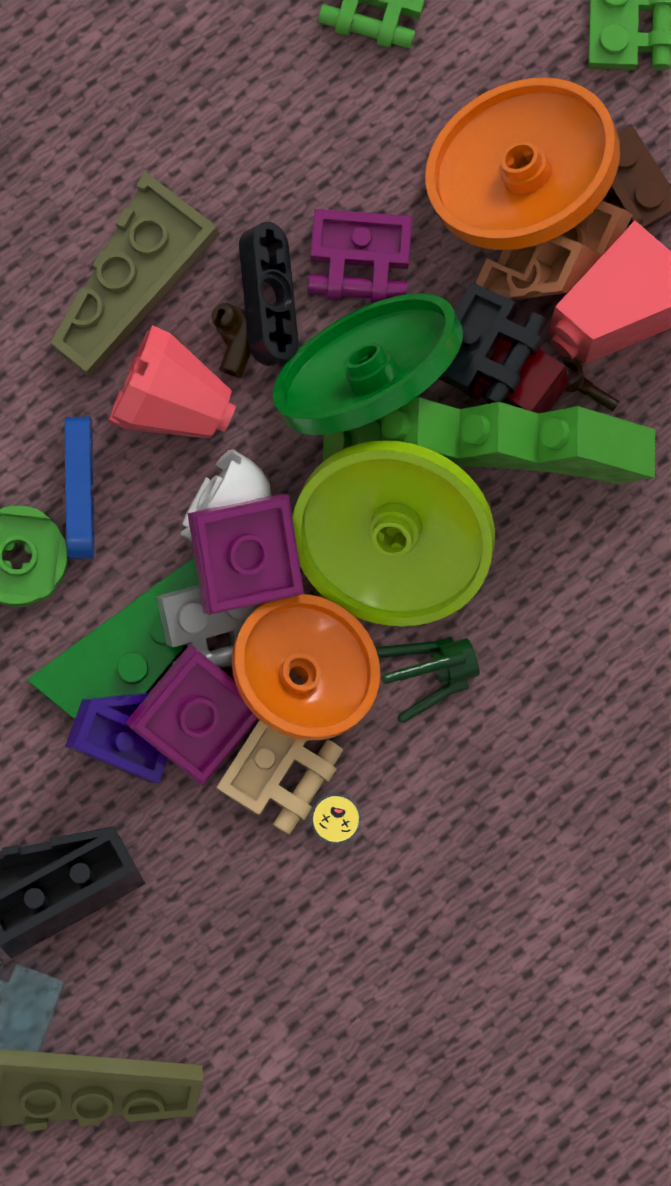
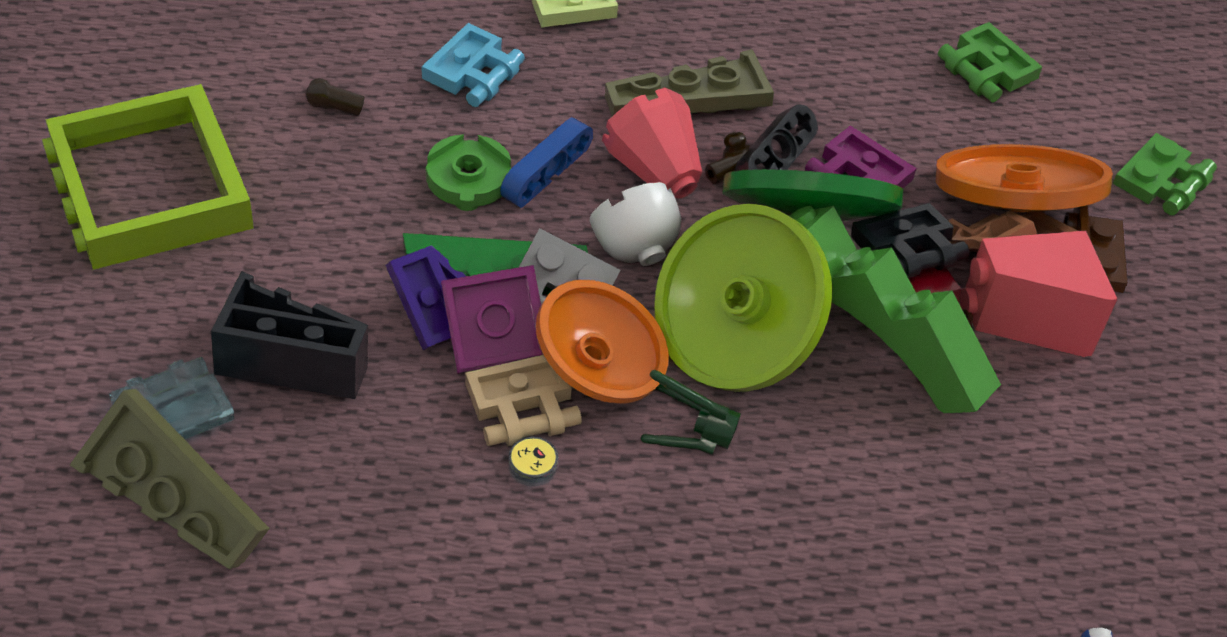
camera: 35 degrees right, 30 degrees down
magenta plate [187,493,304,615] -> none

